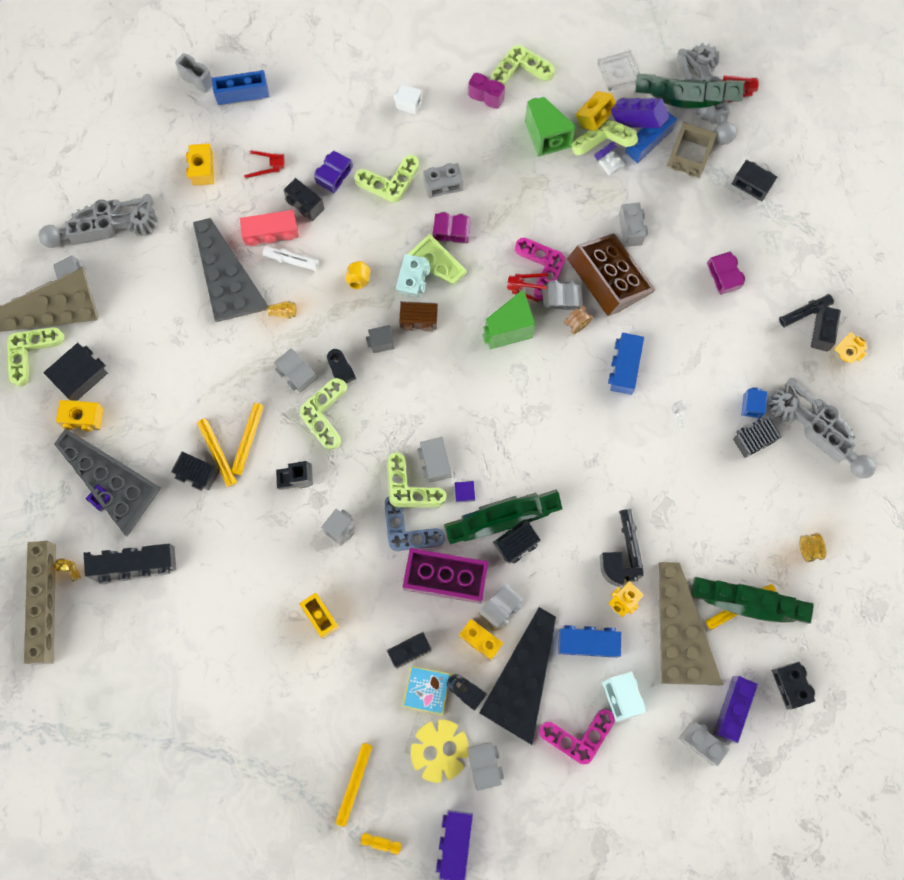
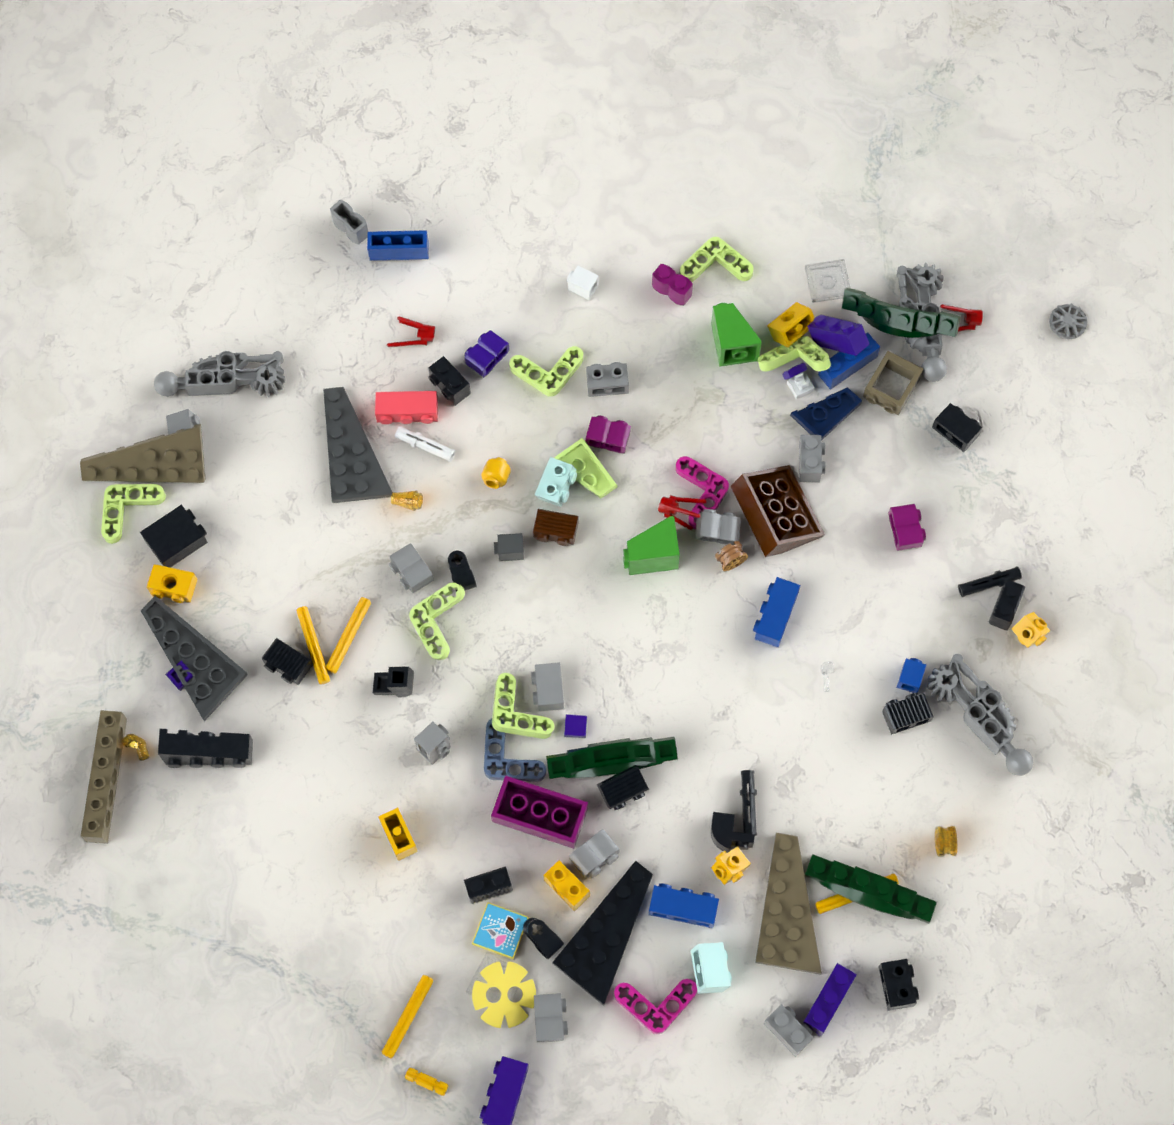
camera: 10 degrees right, 5 degrees down
yellow brick [186,143,214,186] -> none
none -> dark blue wing [790,387,862,441]
none -> light grey wheel [1049,303,1087,339]

